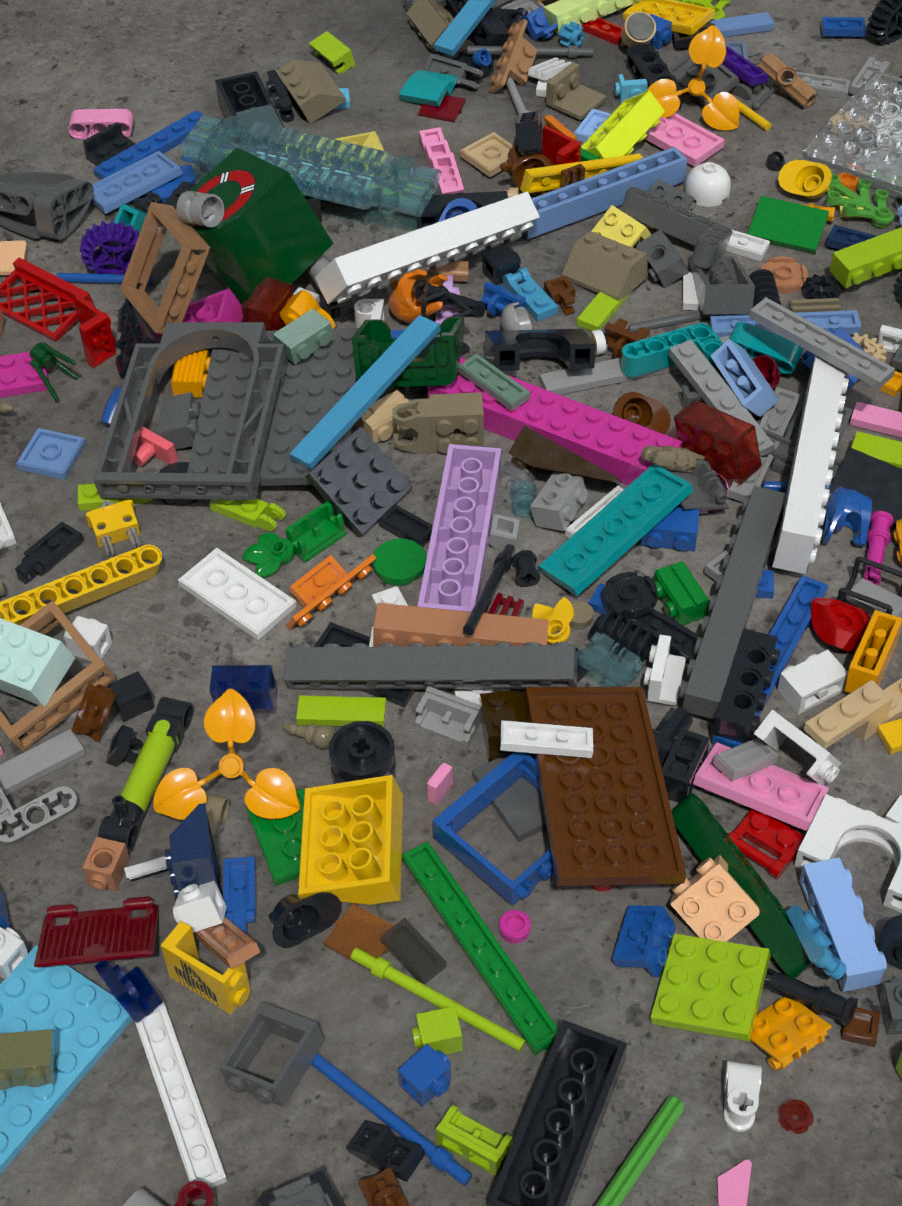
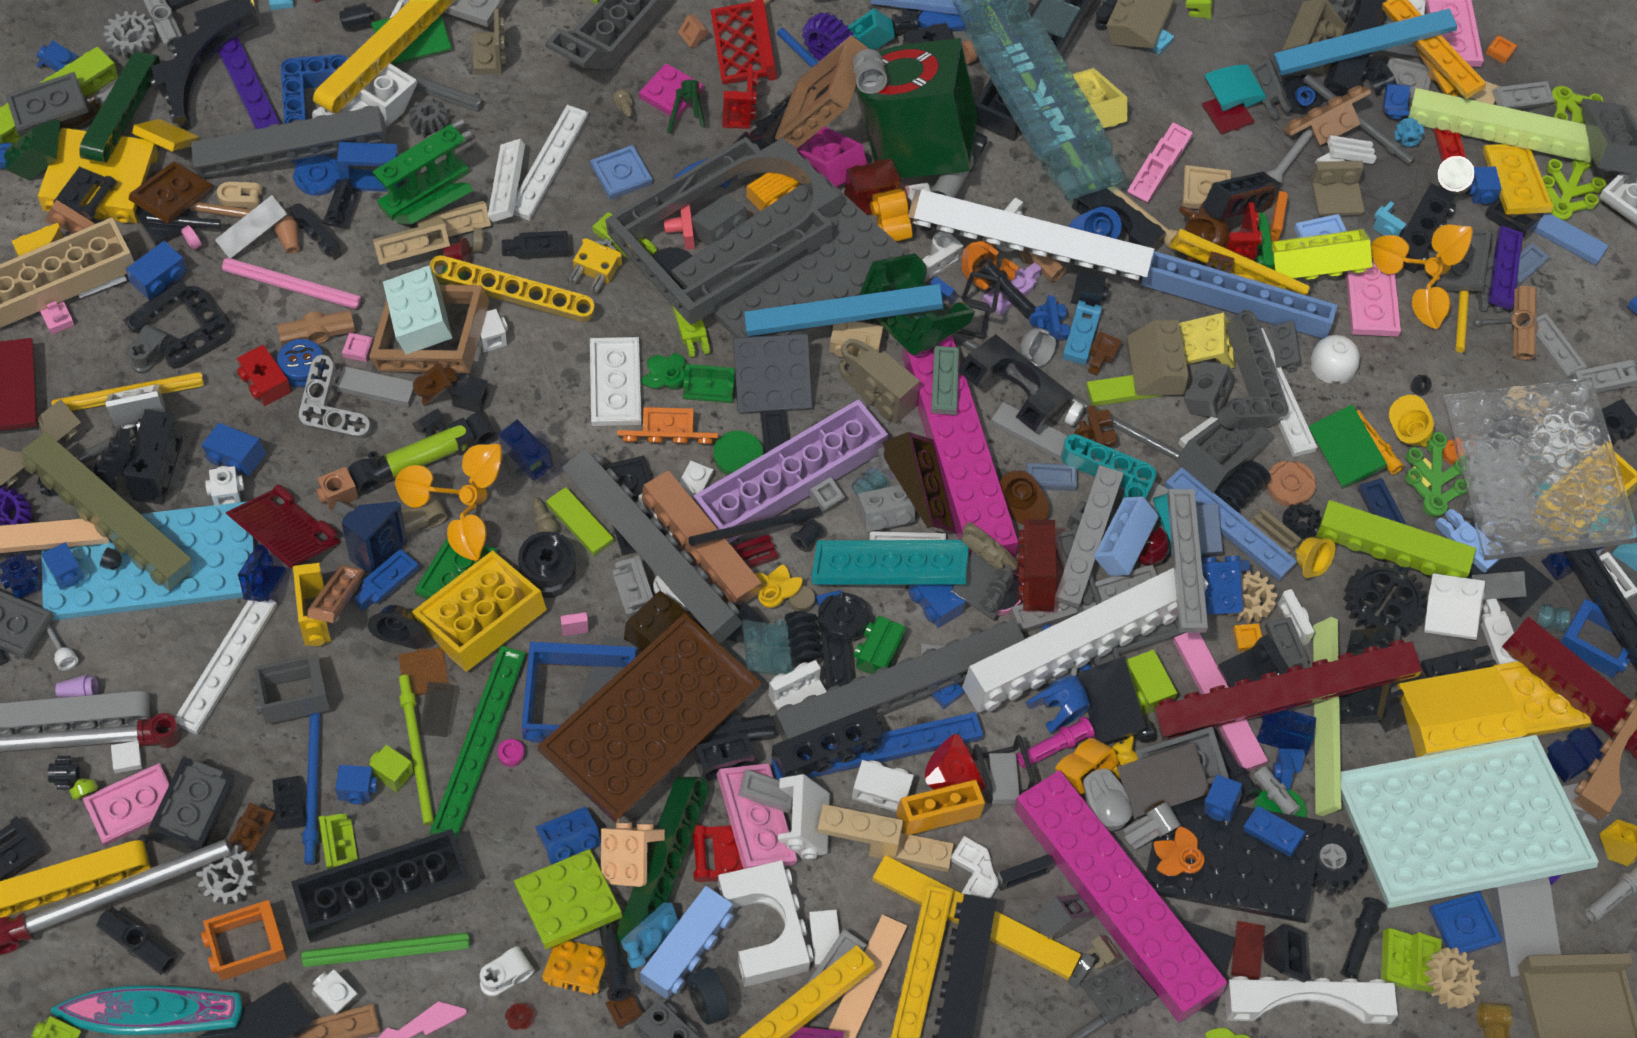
camera: 40 degrees right, 10 degrees up
white brick [173,881,227,932] -> none
sand green brick [272,308,334,364] -> none
white tile [500,720,593,758] -> none
none -> sand blue tile [1026,463,1077,491]
none -> yellow piece [1295,537,1336,578]

